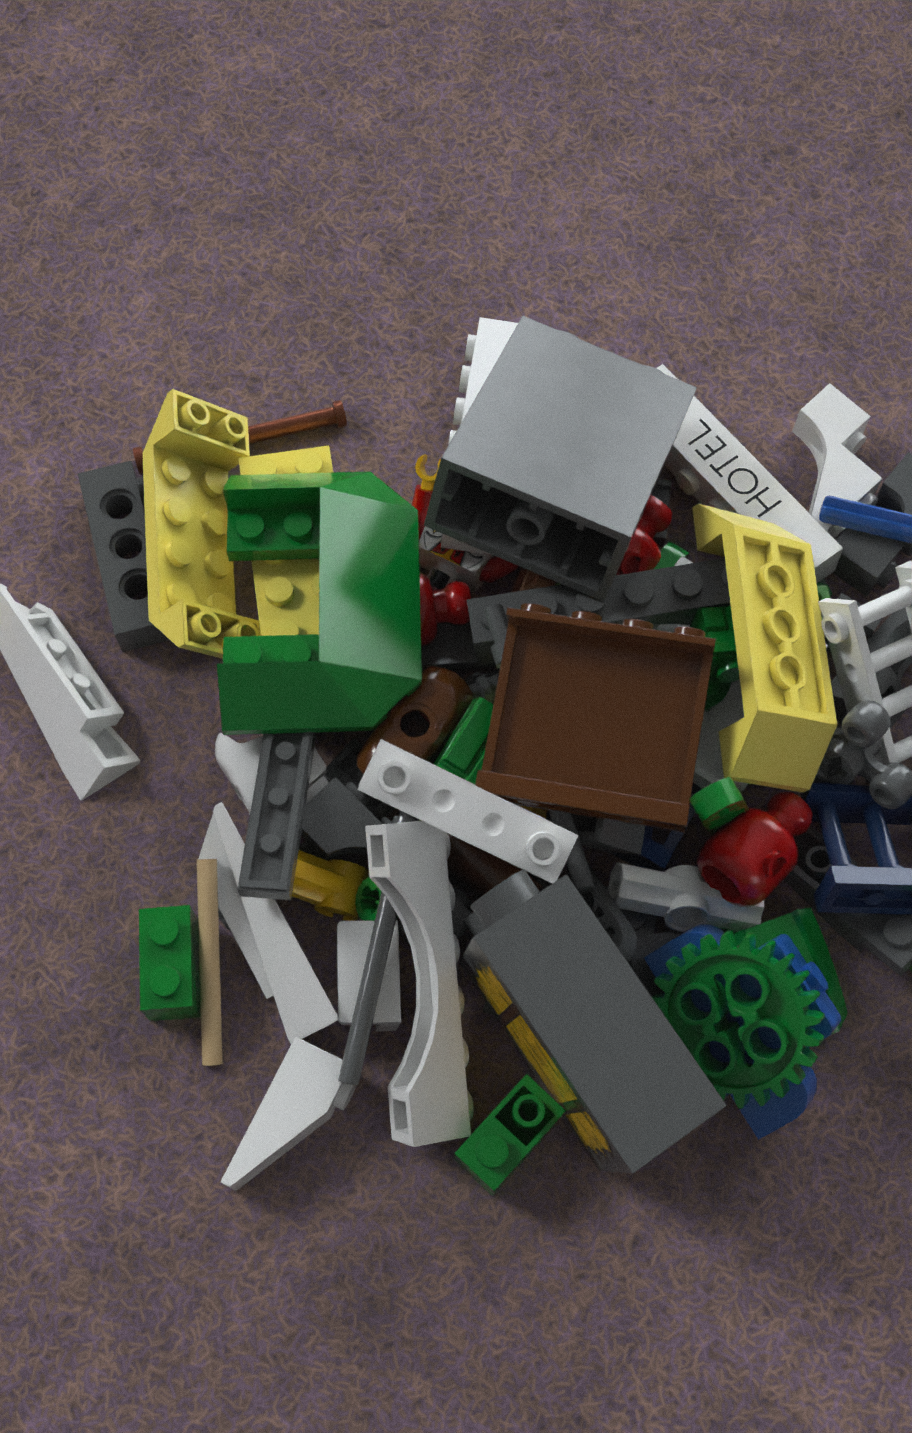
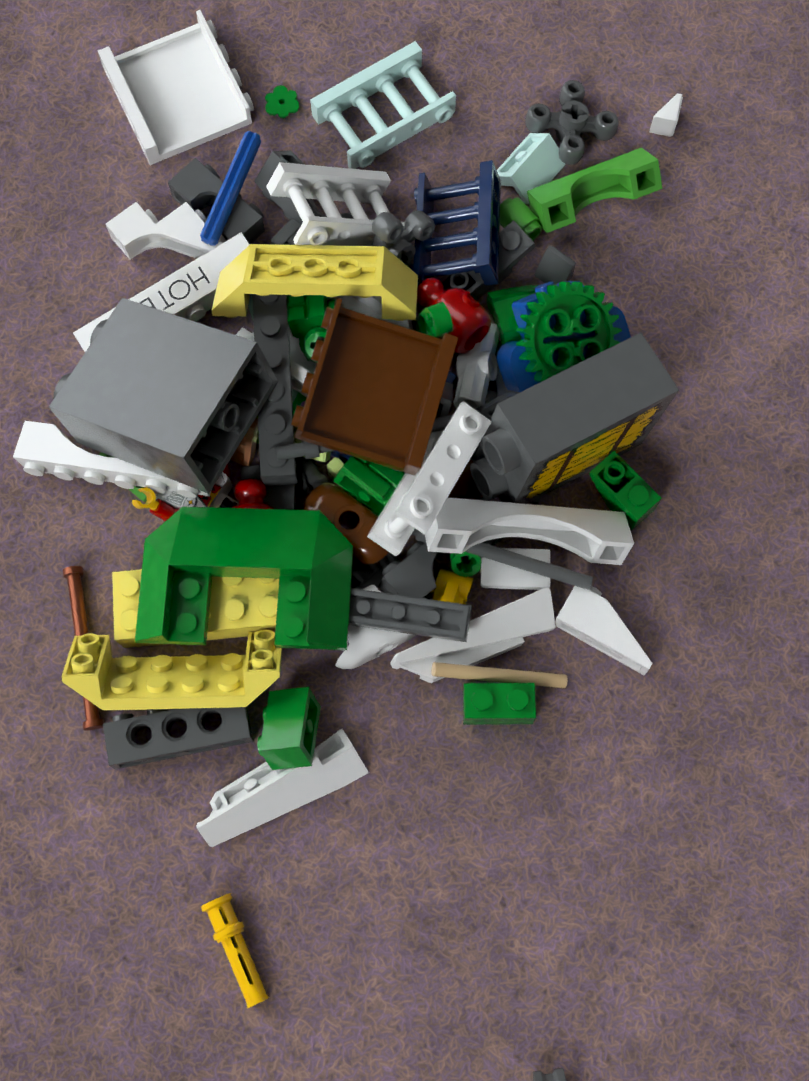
camera: 85 degrees left, 5 degrees up
none -> green brick [257,687,321,770]
none -> dark grey slope [535,245,576,285]

